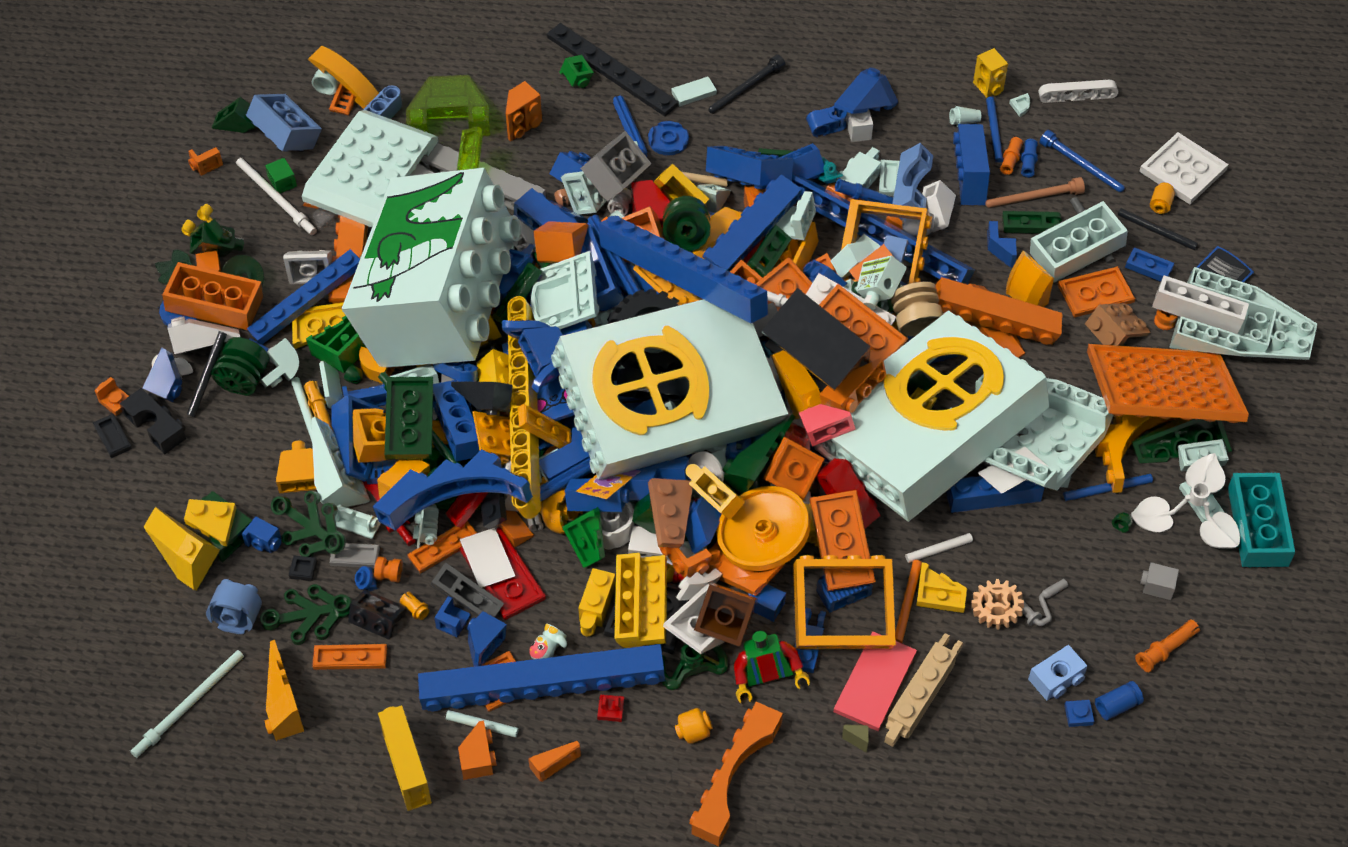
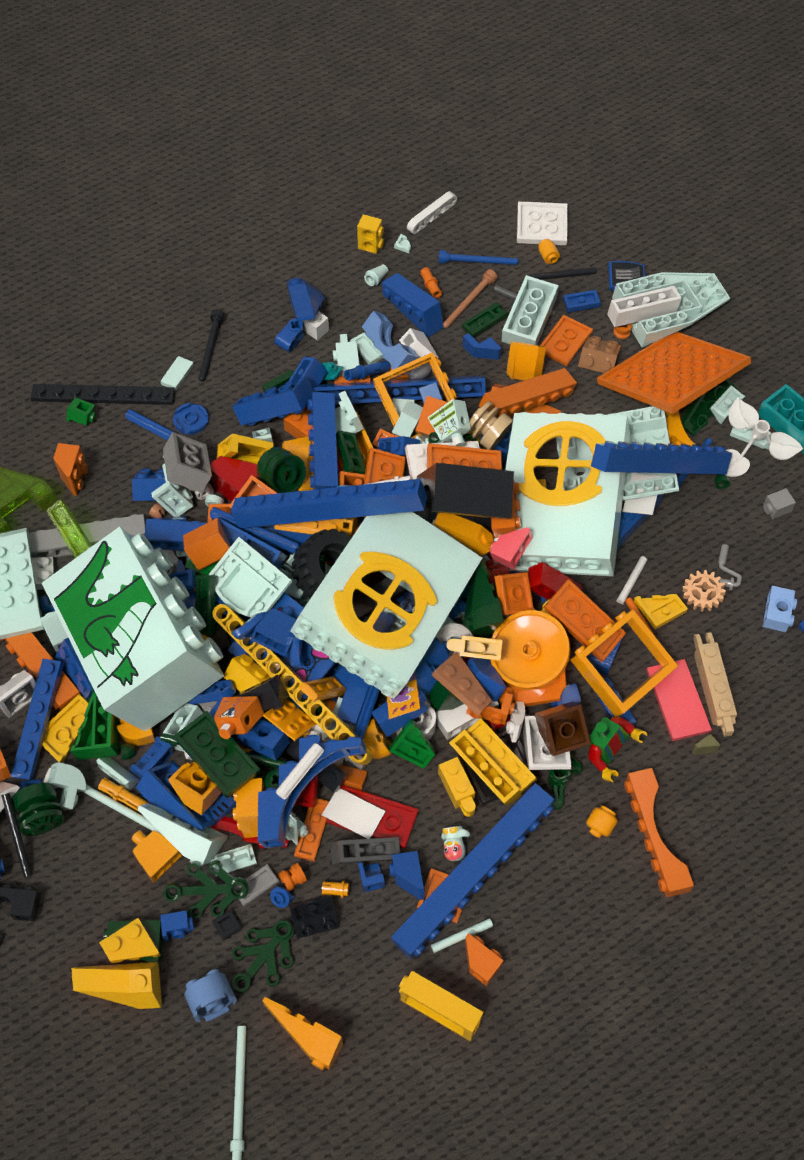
camera: 40 degrees left, 5 degrees up
orange tile [313,644,387,670] -> none
orange slope [528,741,581,782] -> none
red tile [597,695,624,722] -> none
tan bar [682,172,728,187] -> none
blue bar [986,97,1003,162] -> none
blue pin [1021,139,1038,177] -> none
none -> orange torso [214,696,264,739]
none -> white axle [276,743,324,799]
none -> blue brick [591,441,732,474]

